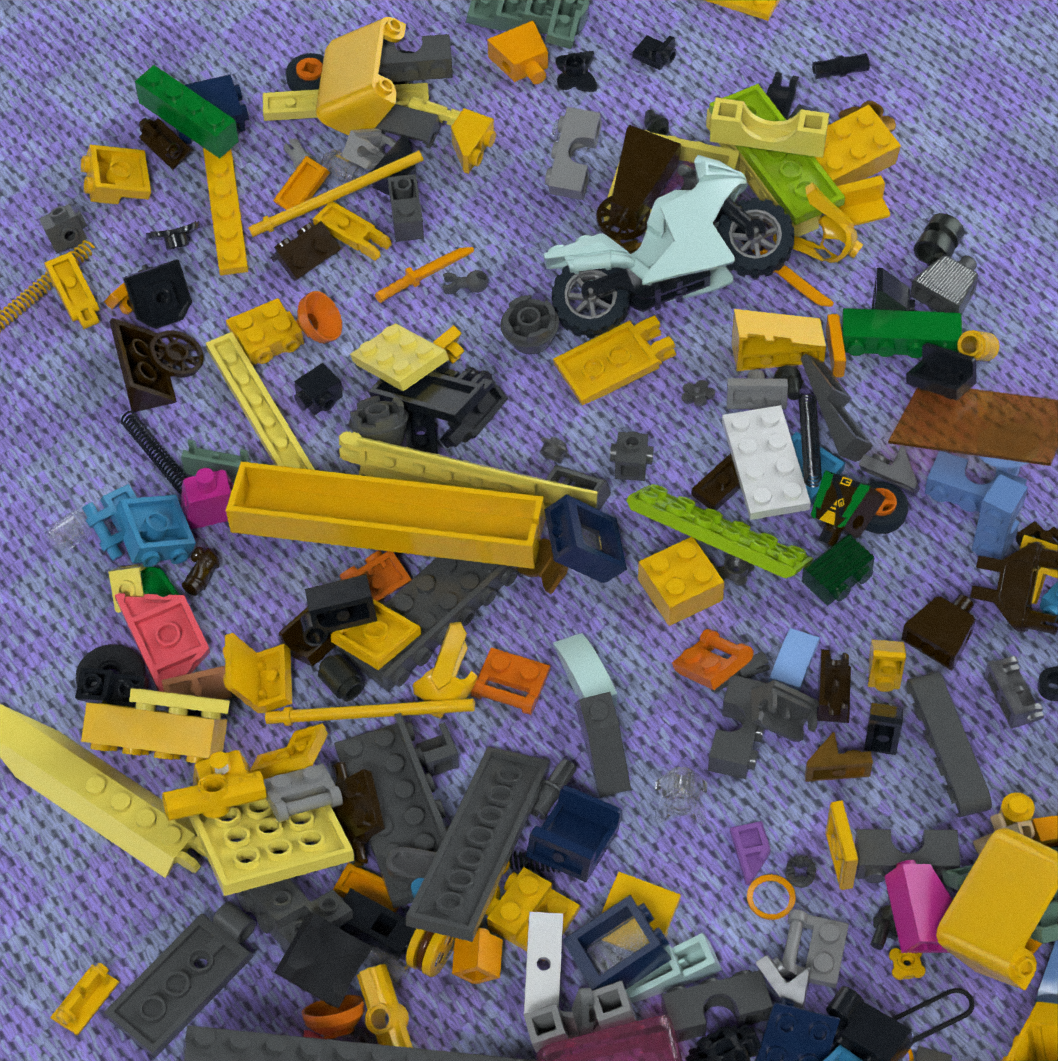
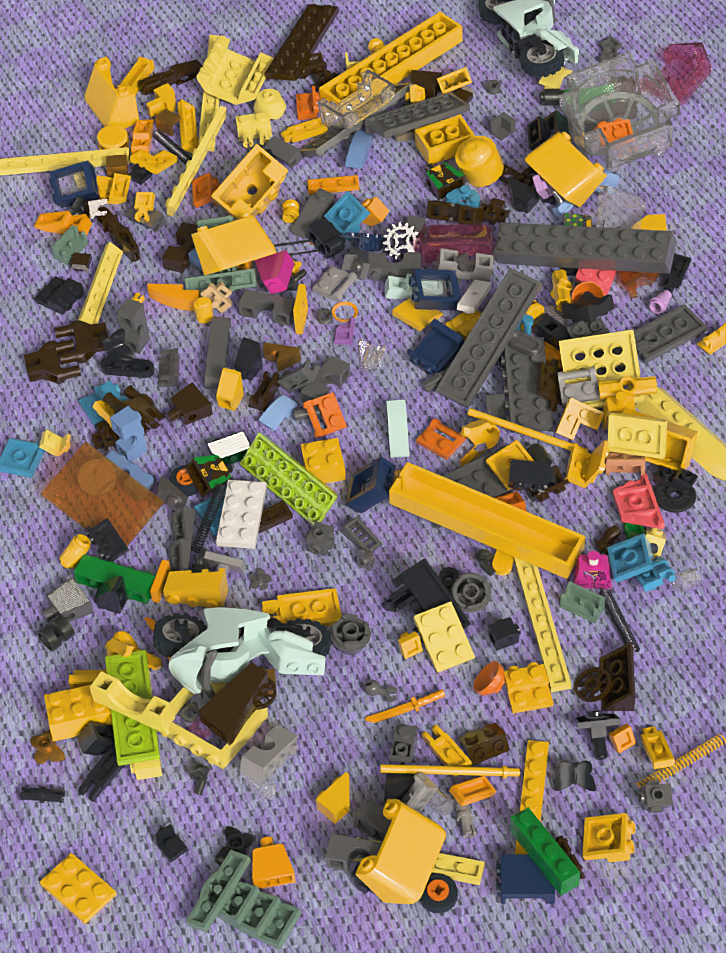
camera: 160 degrees left, 5 degrees down
light yellow hinge [339,431,598,520] -> none
light yellow axle [408,97,461,126] -> none
dark grey slope [574,692,631,797] -> none

